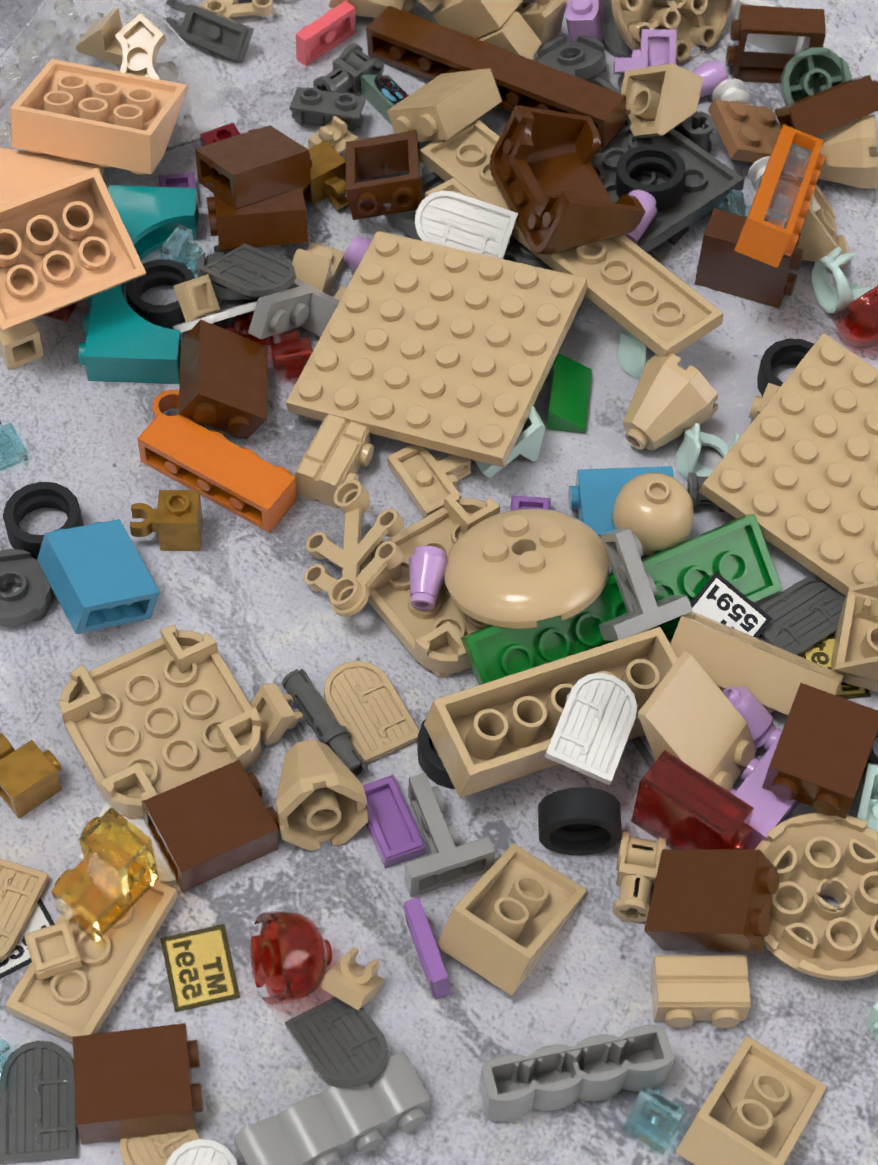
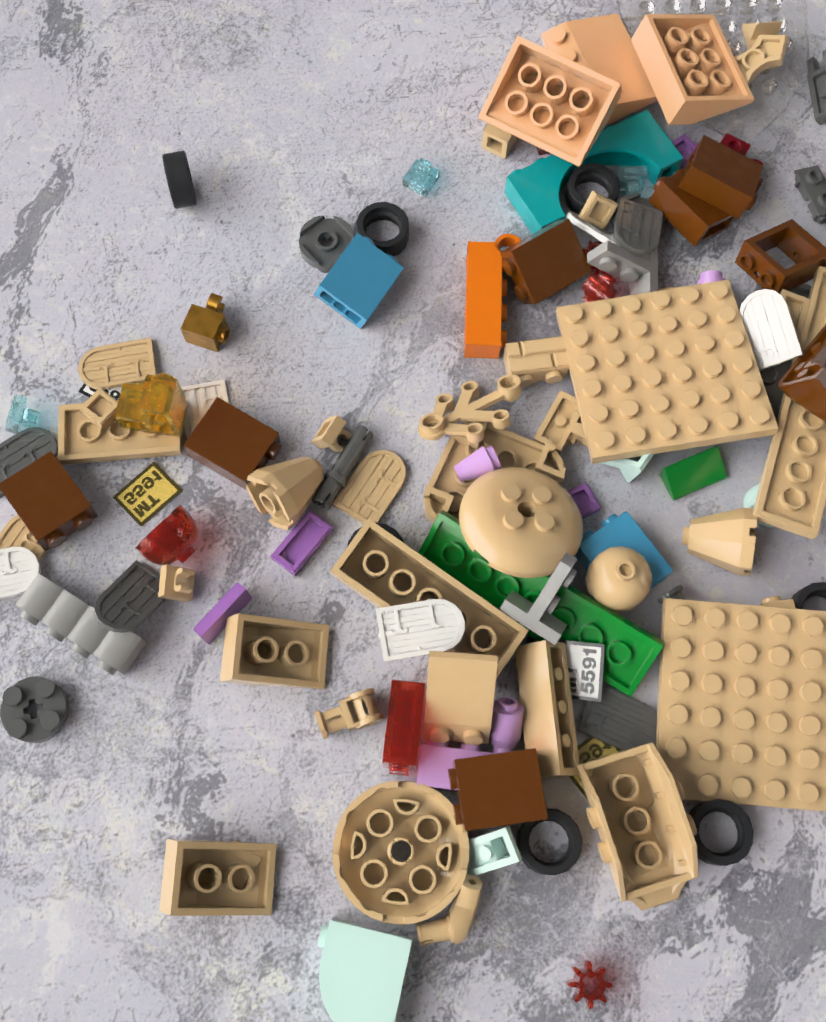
camera: 60 degrees right, 15 degrees up
tan plate [58,624,262,820] -> none
pearl gold brick [130,490,203,551] -> none
tan slope [292,242,345,294] -> none
pearl gold brick [302,140,349,210] -> none
tan tile [308,116,358,159] -> none
light grey bracket [405,773,495,898] -> none
light grey brick [479,1025,674,1121] -> none
black tyre [538,787,622,856] -> none
clear light blue tile [622,1086,686,1154] -> none
reddish brown brick [644,849,779,953] -> none
tan brick [650,955,751,1028] -> none
light aqua piece [675,423,740,481] -> none

